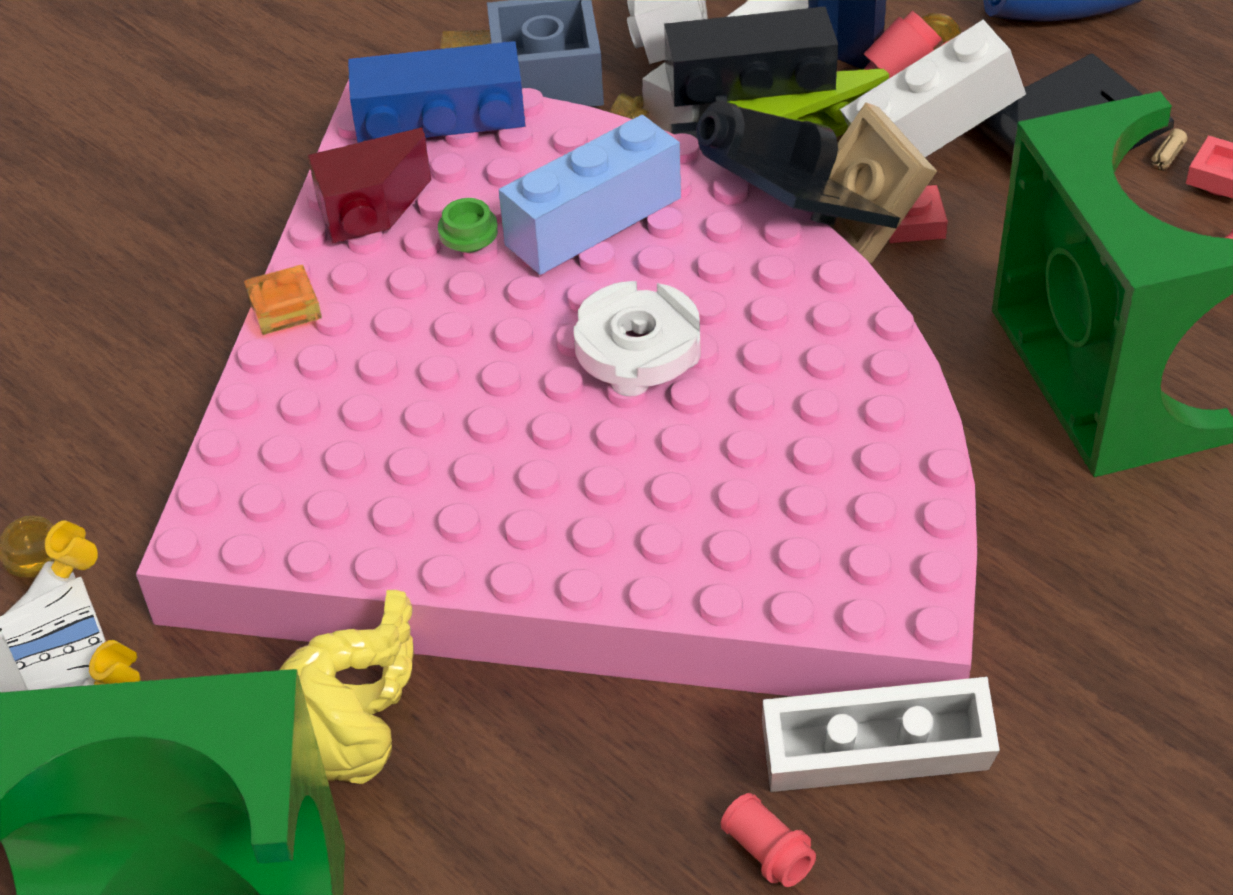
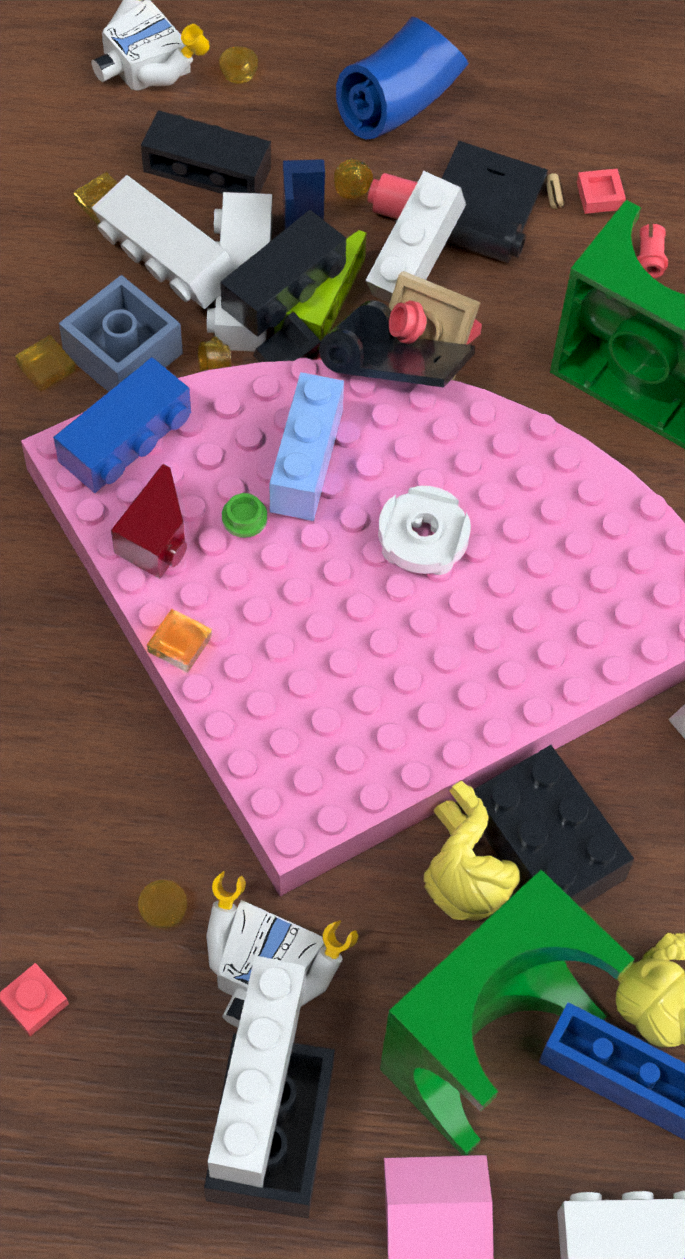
camera: 45 degrees left, 15 degrees up
coral brick [864,10,942,78] -> none
none -> coral plate [389,300,427,344]
none -> black brick [473,745,634,907]

